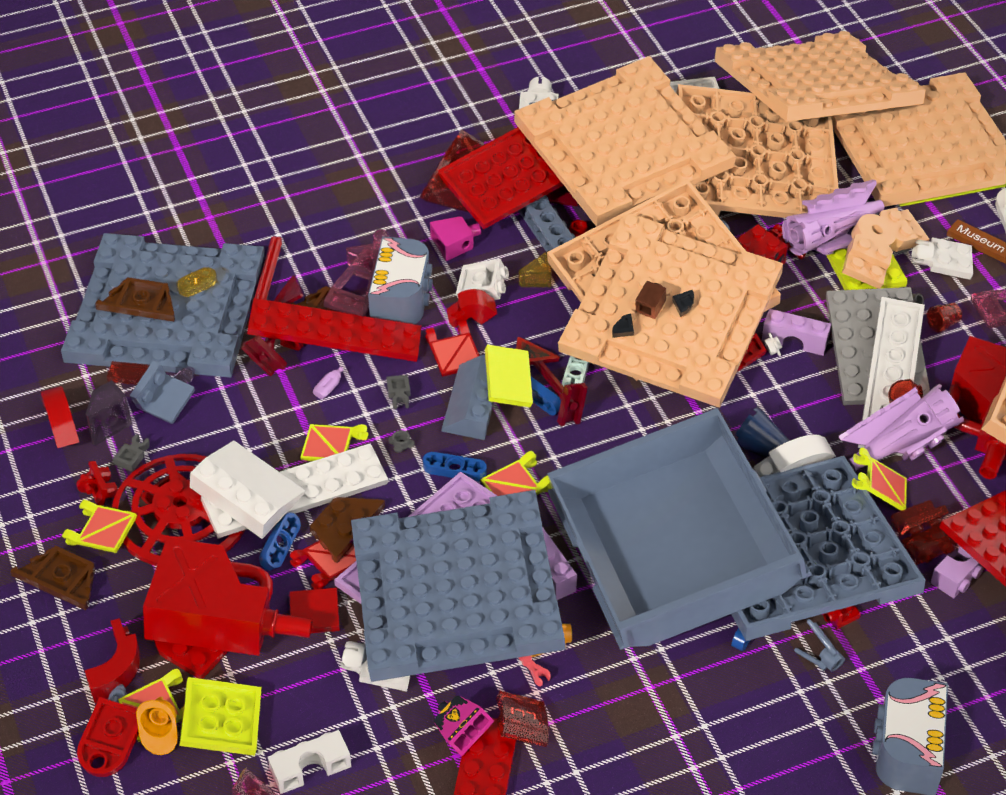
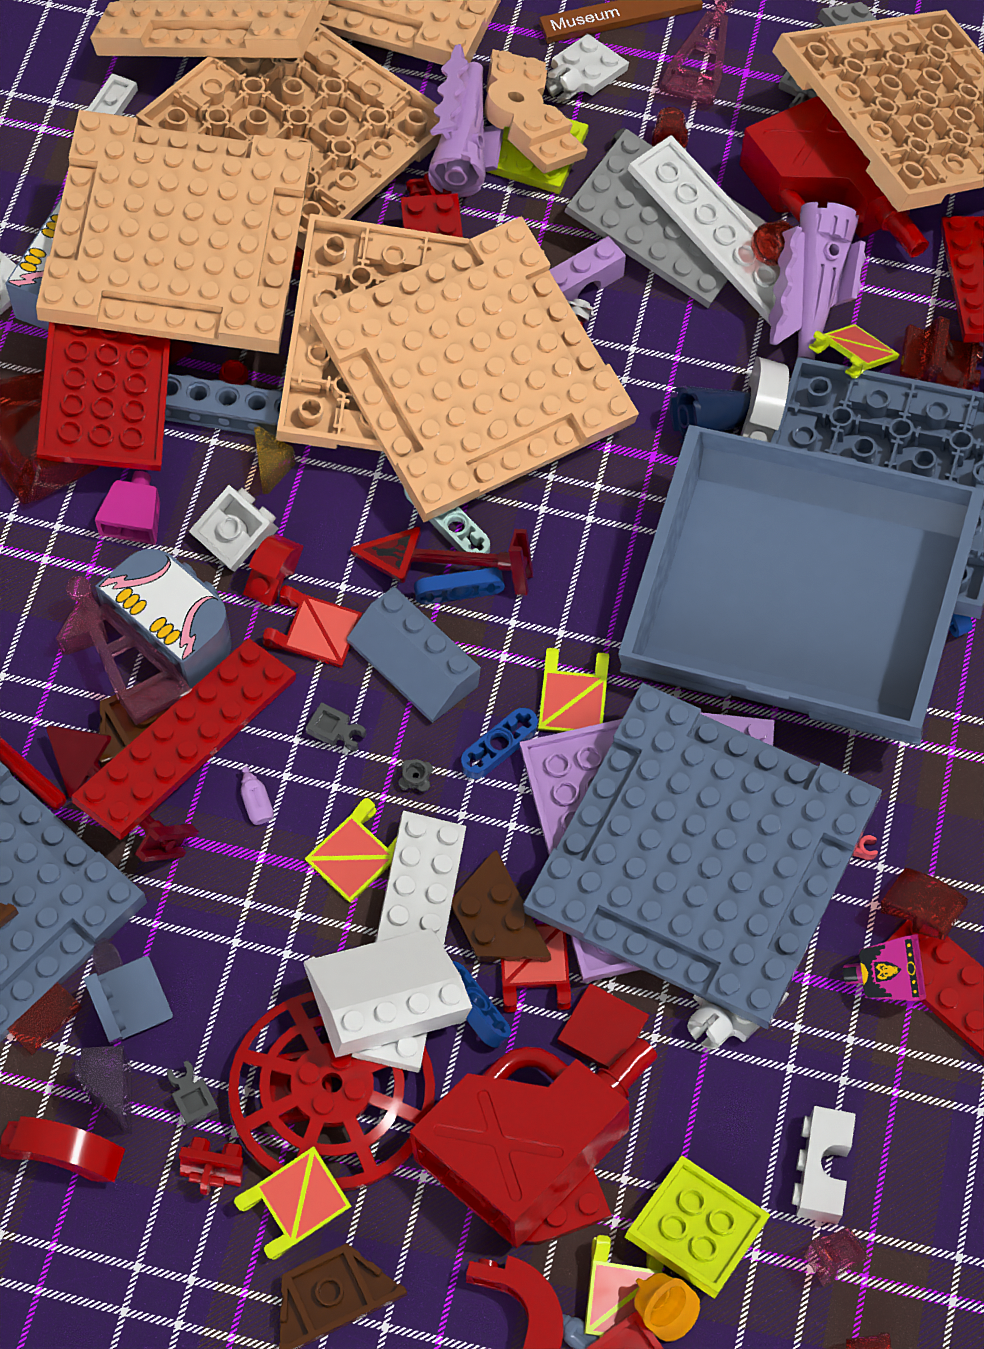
camera: 55 degrees left, 15 degrees up
neon yellow tile [485,344,533,407] -> none
black tile [612,313,634,338] -> none
copper brick [635,281,666,319] -> none
black tile [672,289,694,317] -> none

